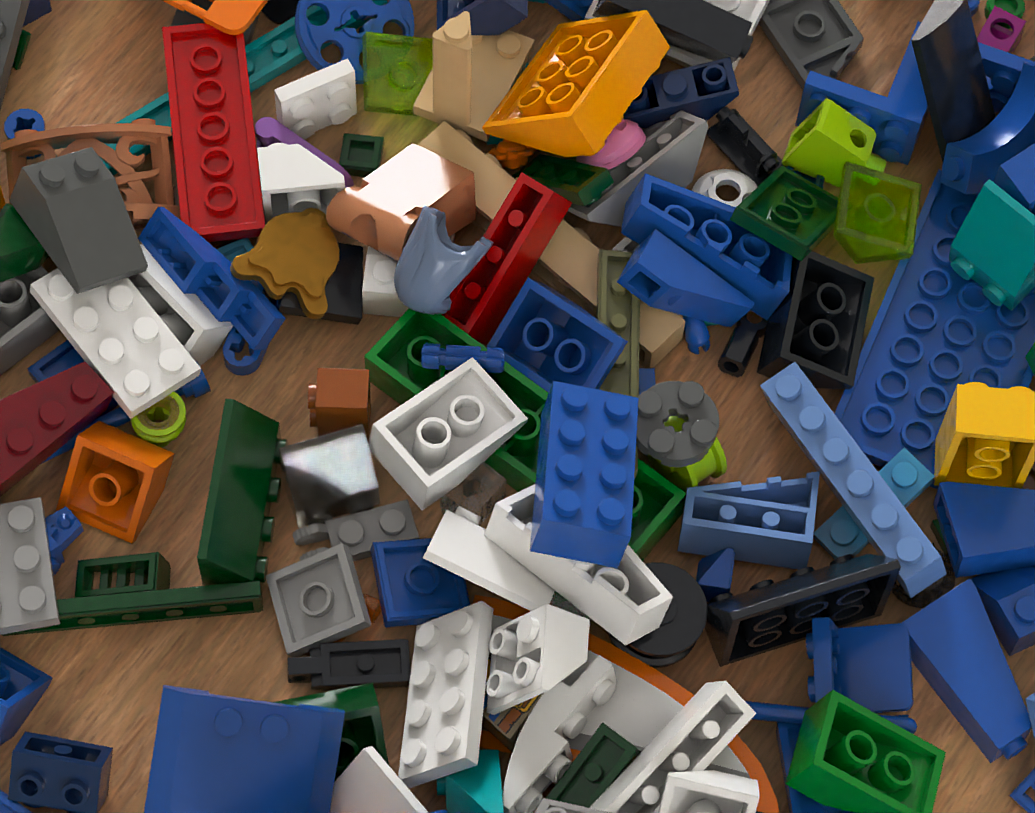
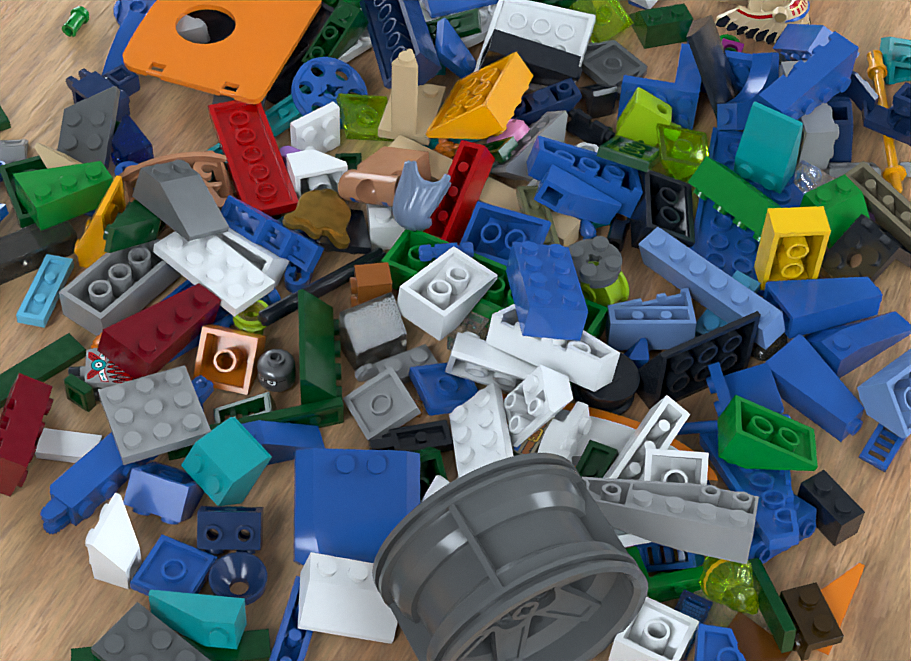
camera: 10 degrees left, 15 degrees down
none -> clear blue slope [111,114,154,166]
none -> teal slope [181,417,272,506]
none -> blue slope [242,420,325,465]
none -> black axle [257,248,386,326]
none -> flat silver head [257,349,296,392]
none -> black slope [578,83,618,119]
none -> green slope [688,156,783,242]

